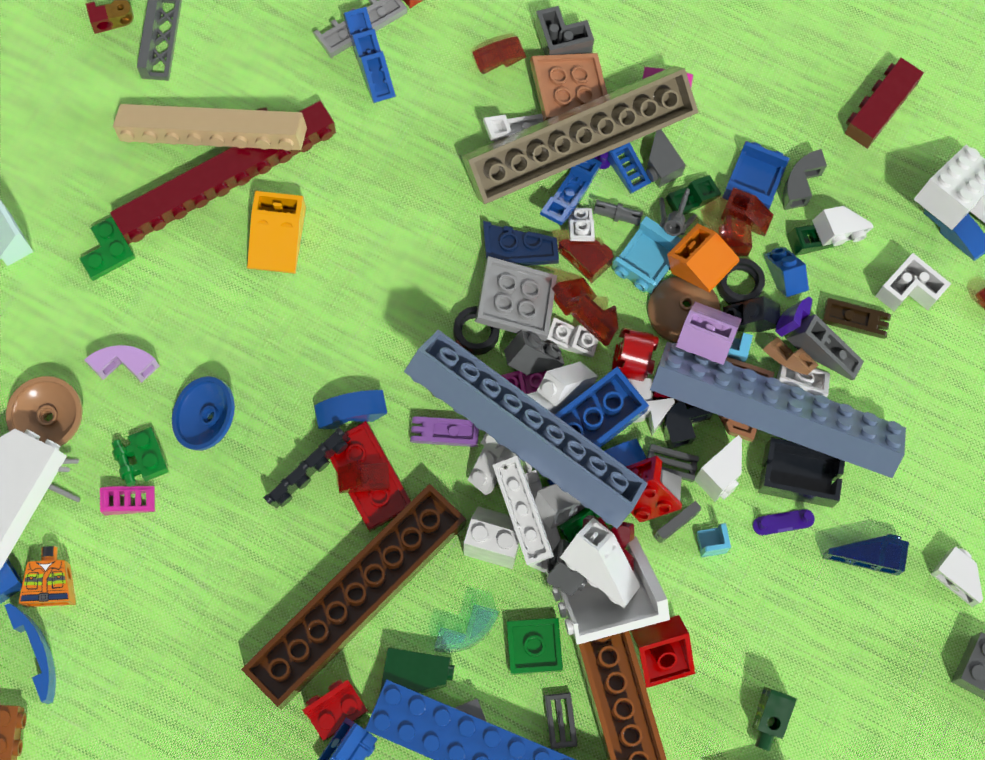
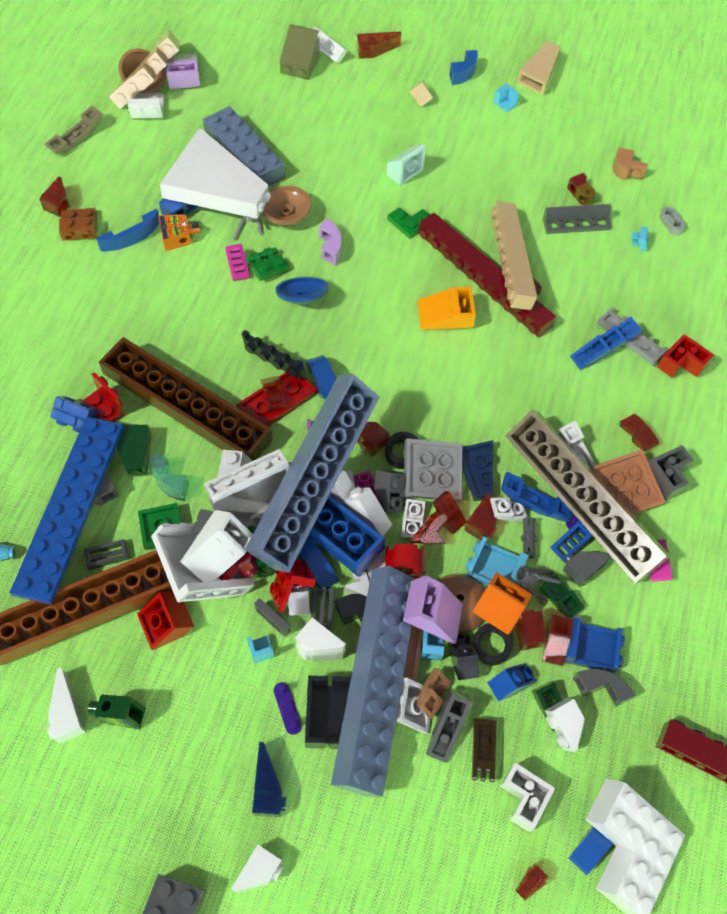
camera: 80 degrees right, 10 degrees down
dark purple slope [775,296,813,337] -> none

